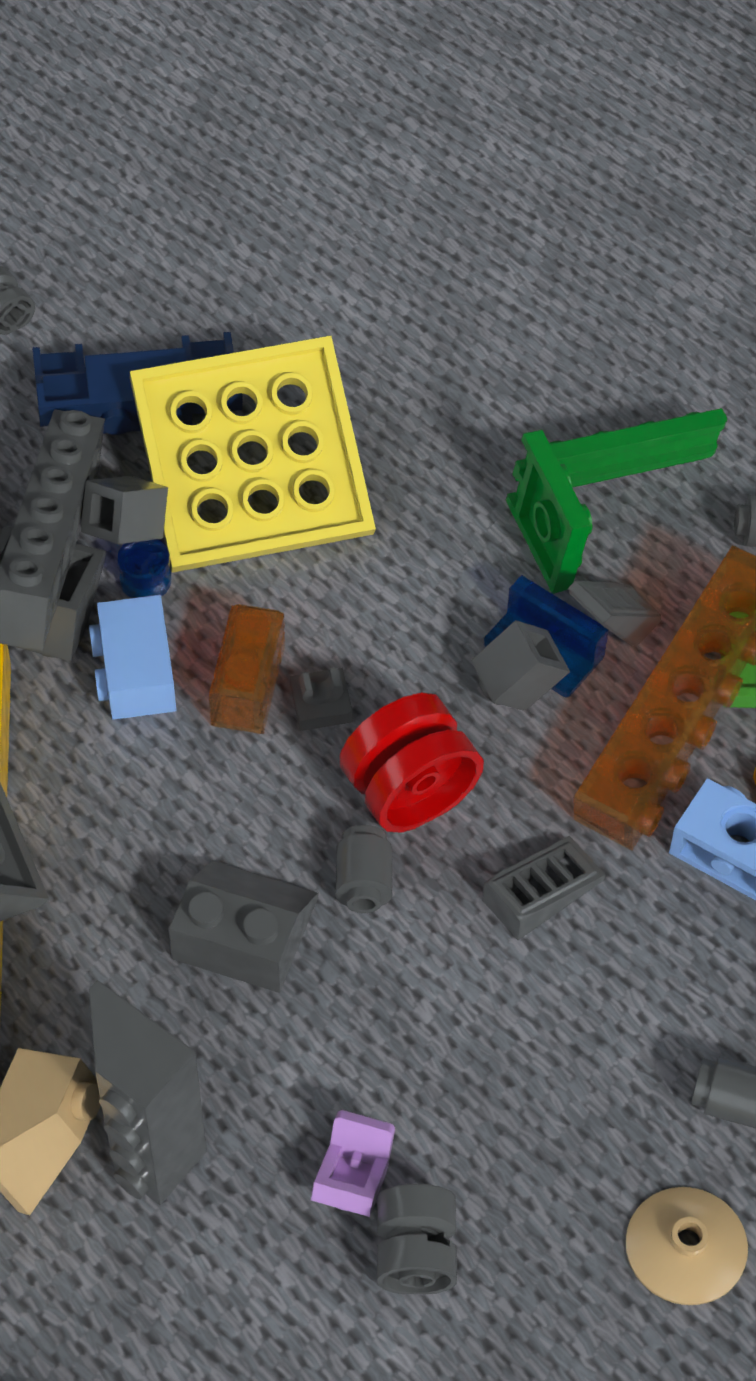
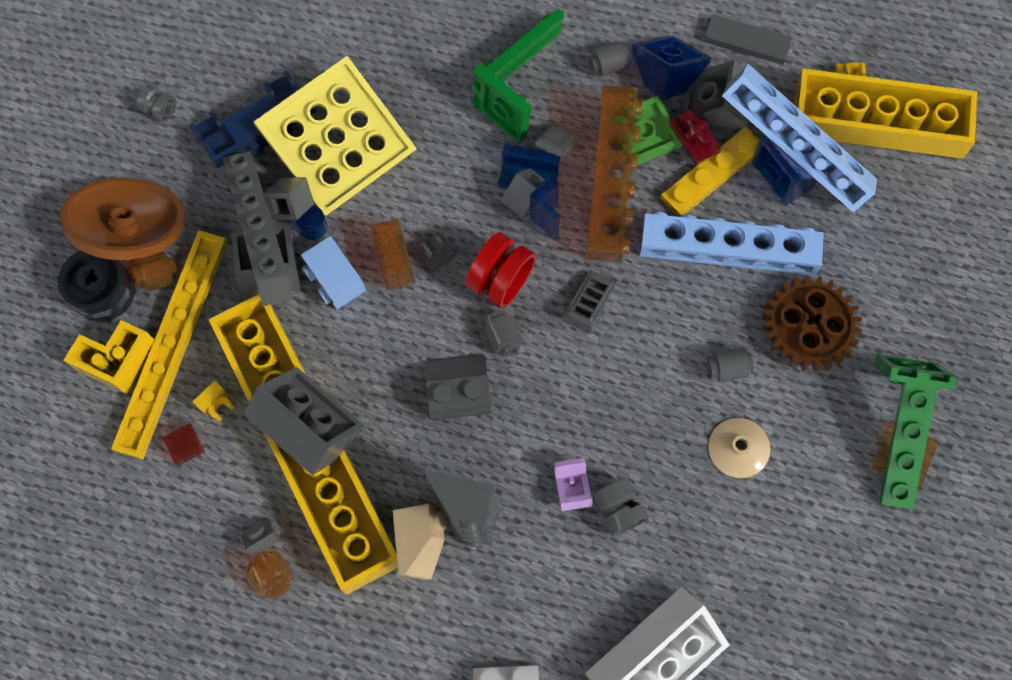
camera: 20 degrees left, 15 degrees up
none -> clear blue panel [530,175,560,241]

